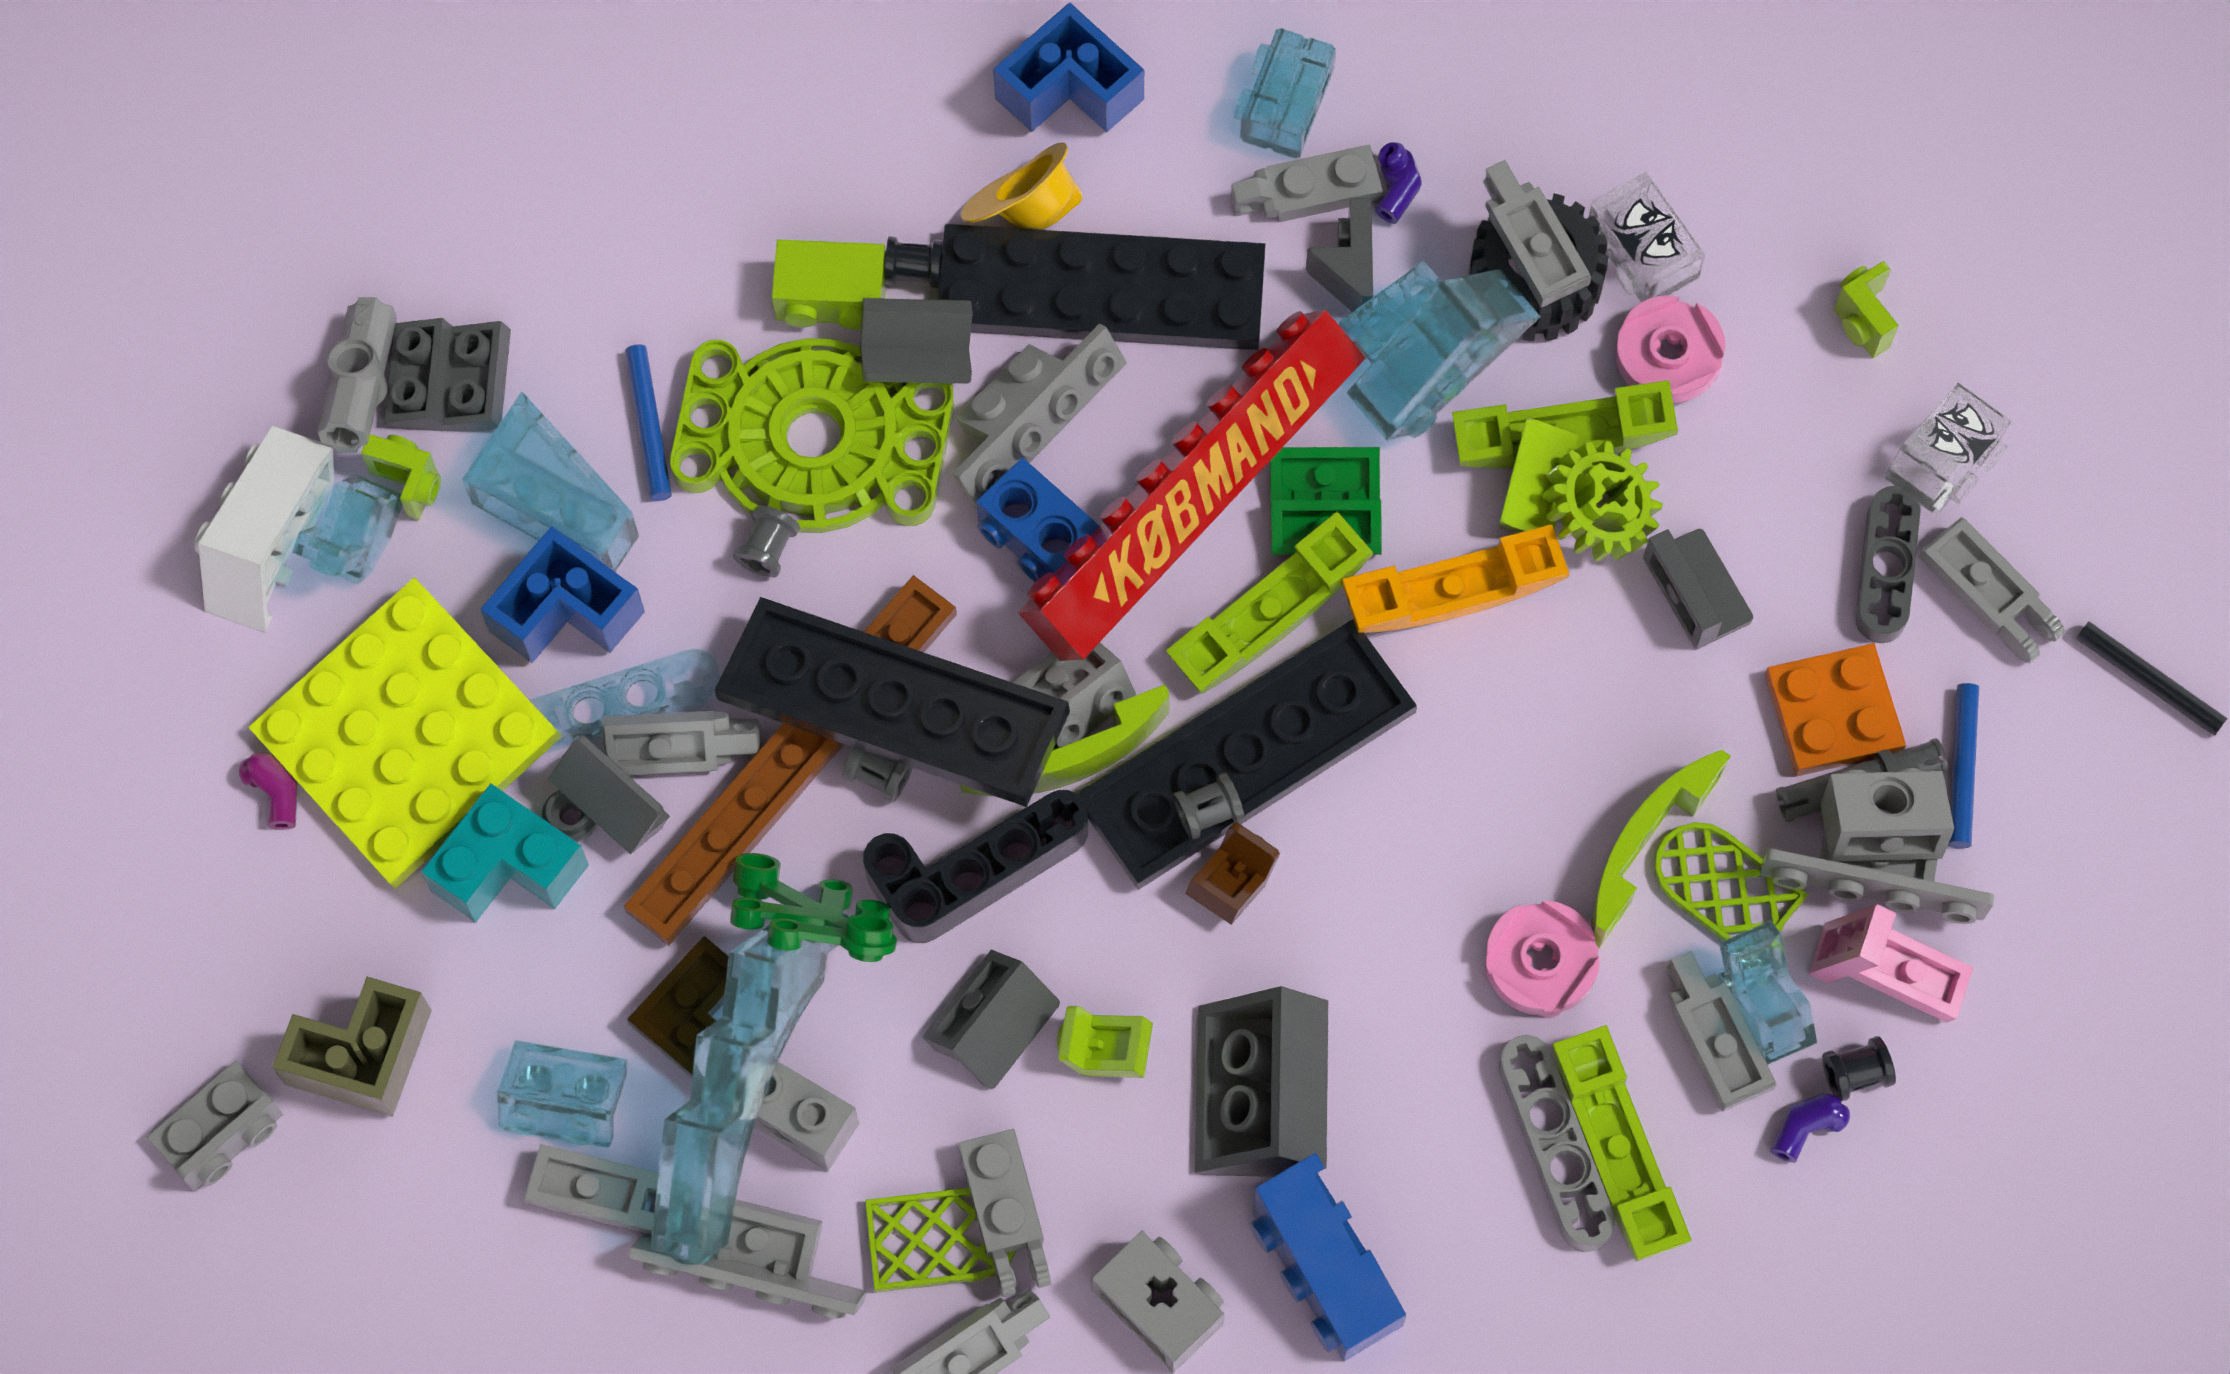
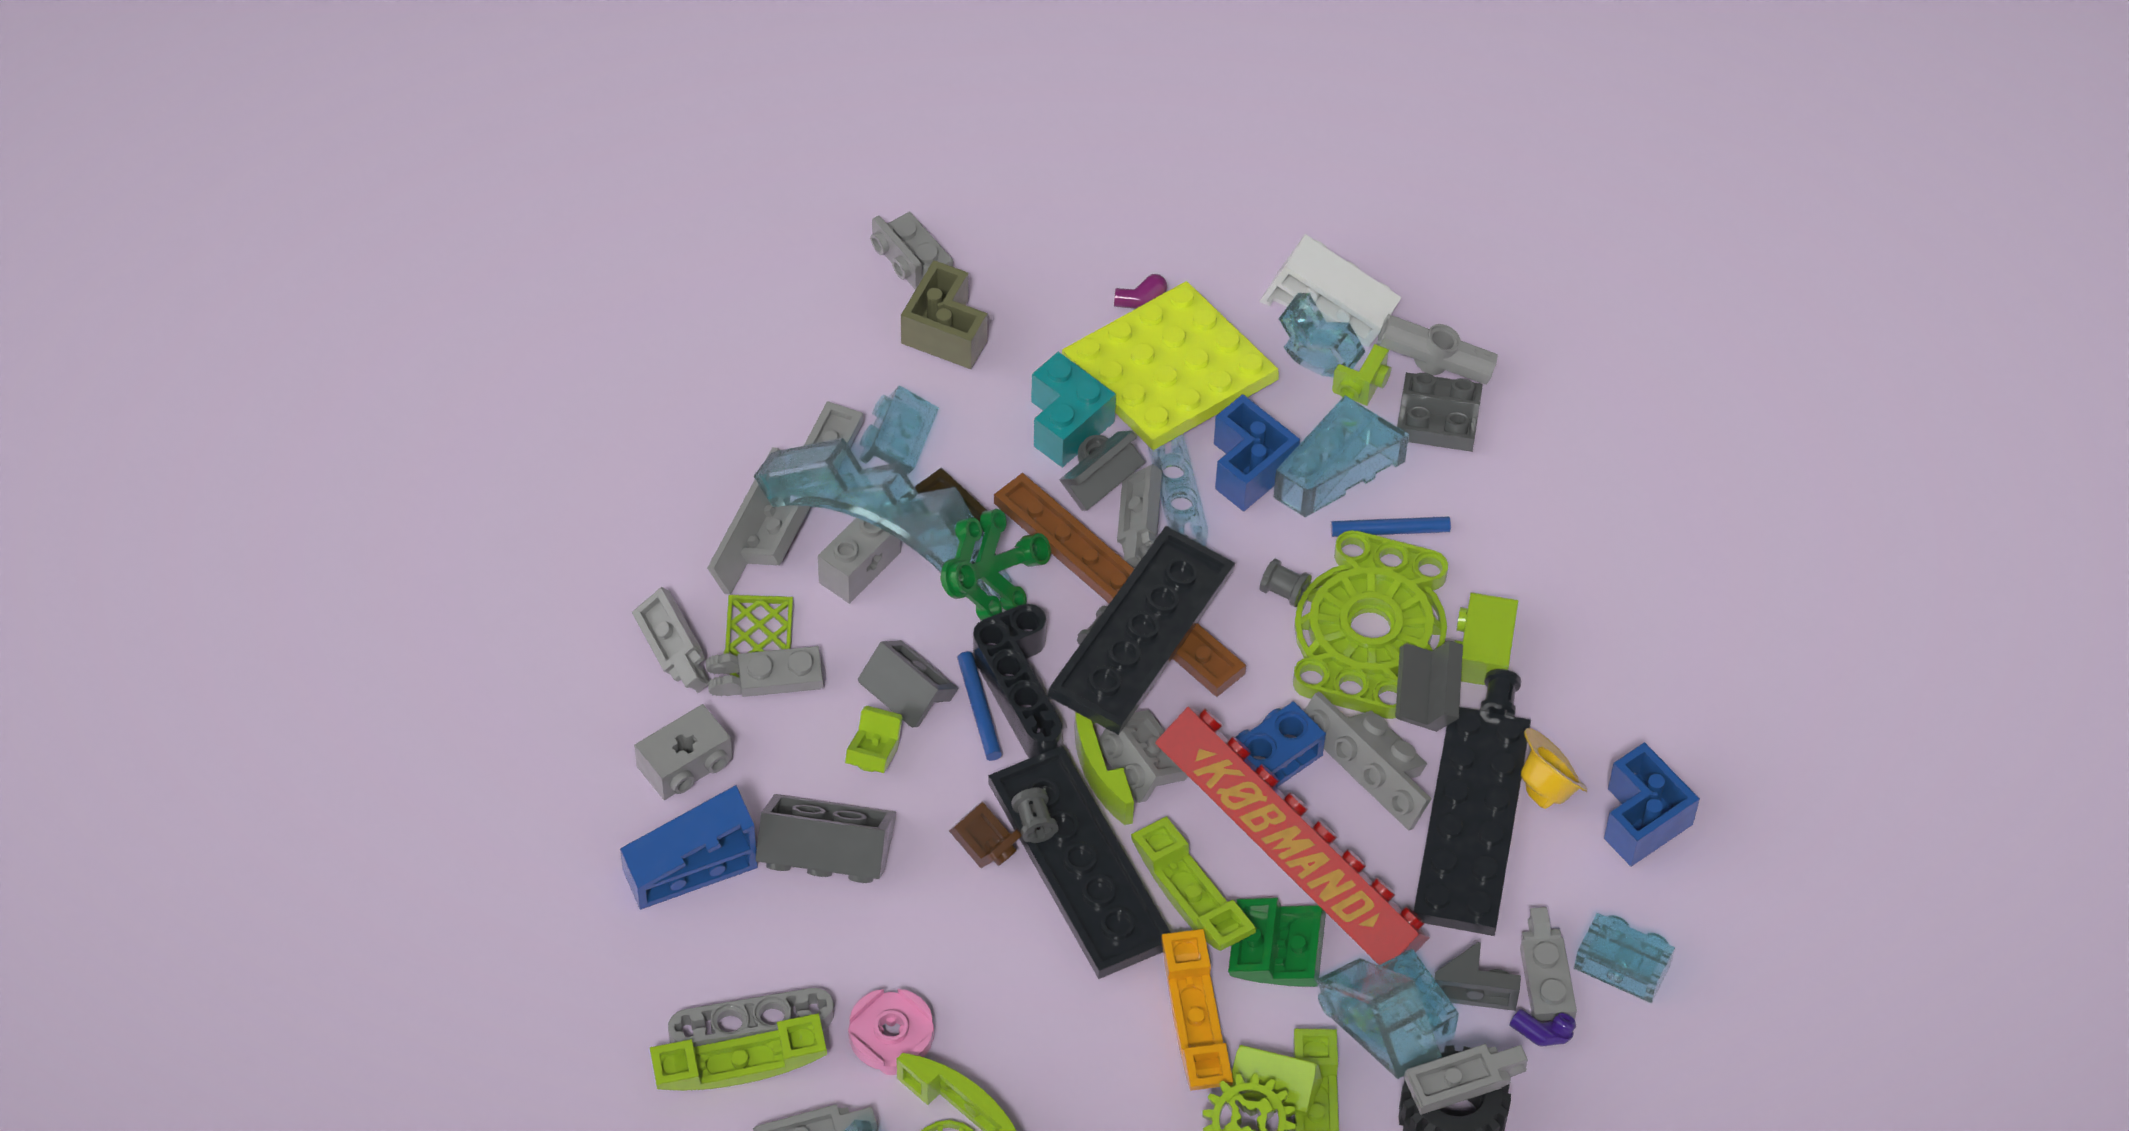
camera: 95 degrees right, 15 degrees down
none -> blue bar [957,651,1002,761]

